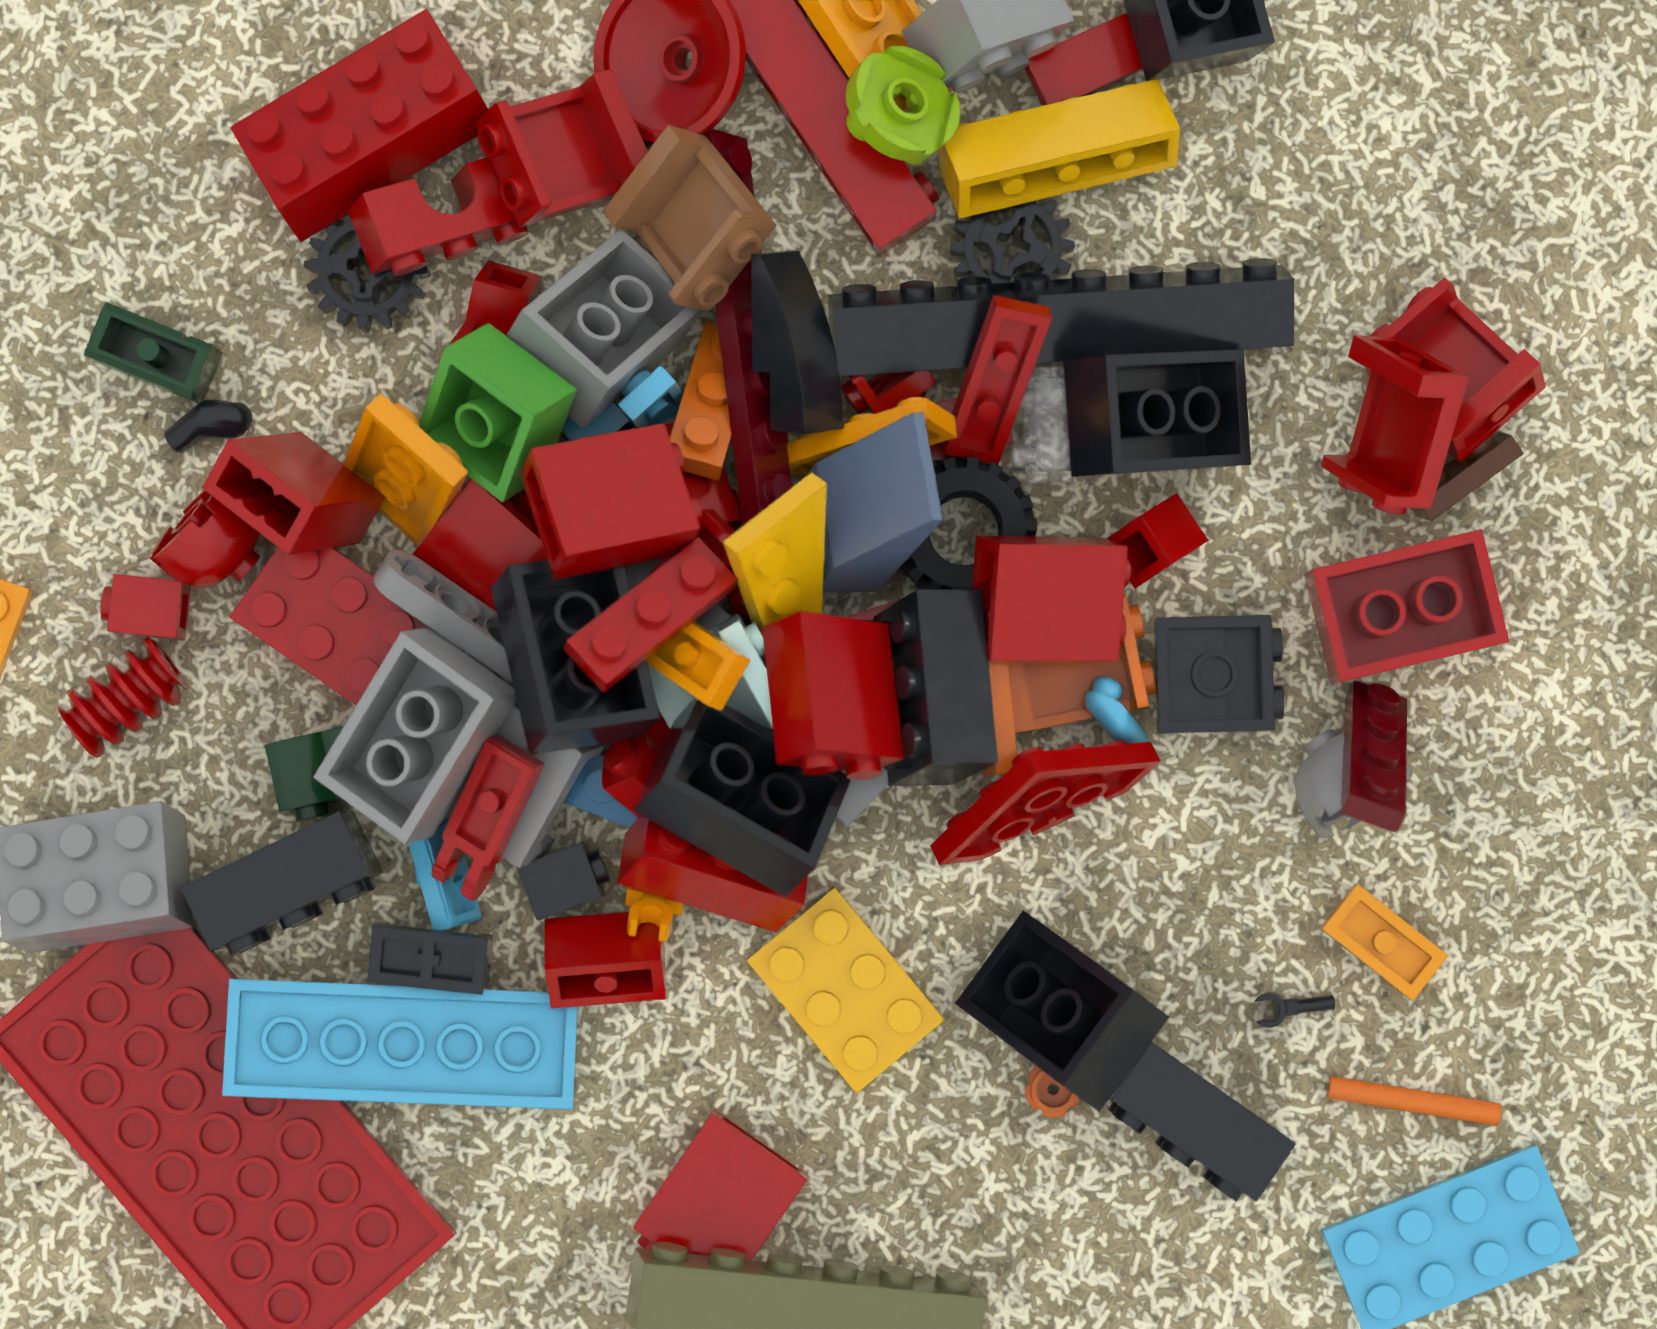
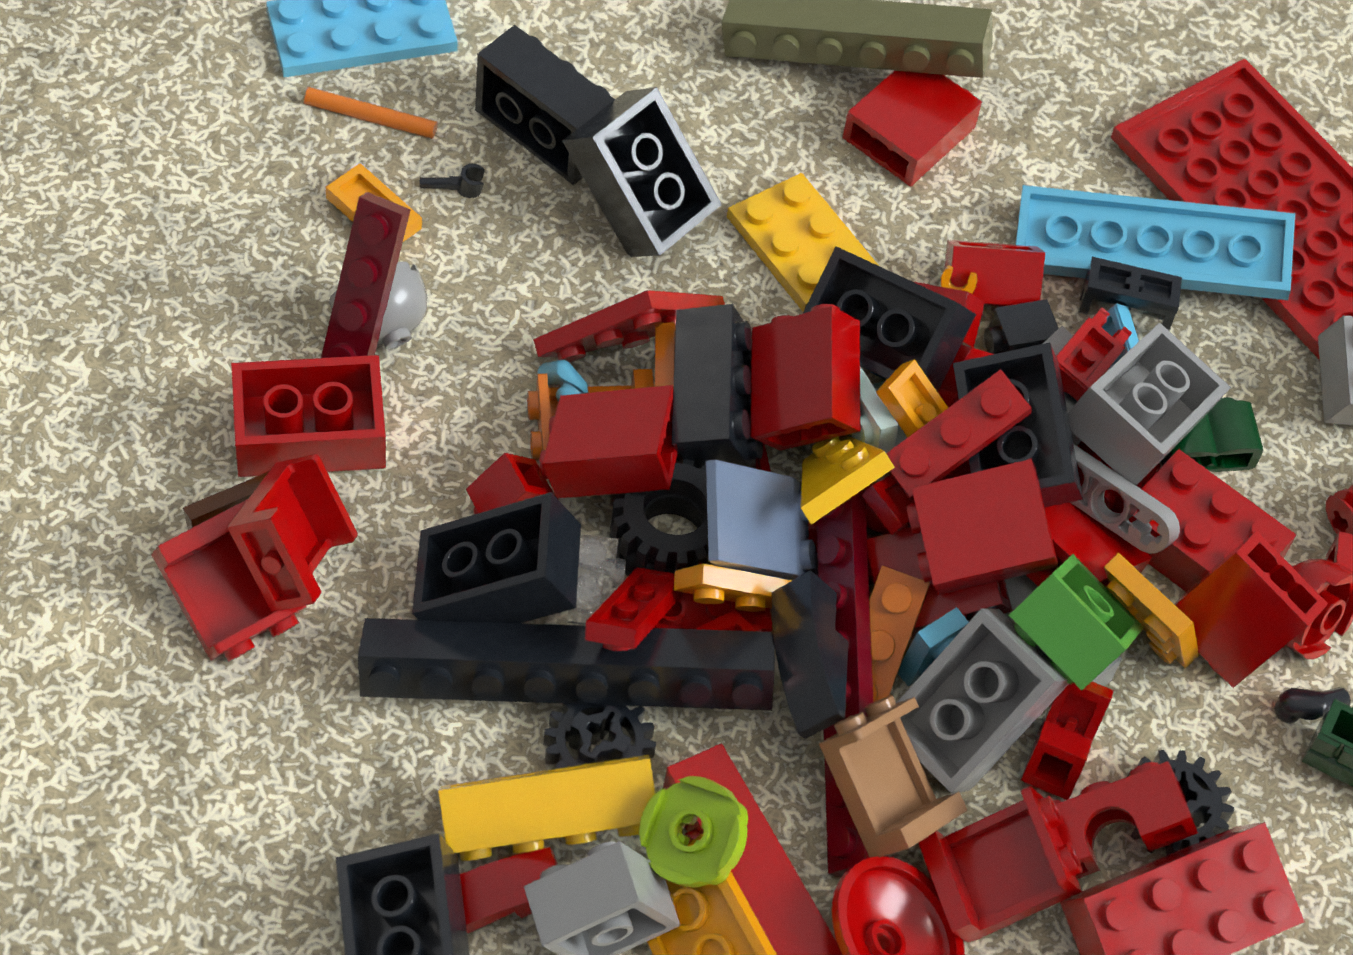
camera: 175 degrees right, 30 degrees down
black brick [180,811,383,956] -> none
black plate [1154,615,1284,734] -> none

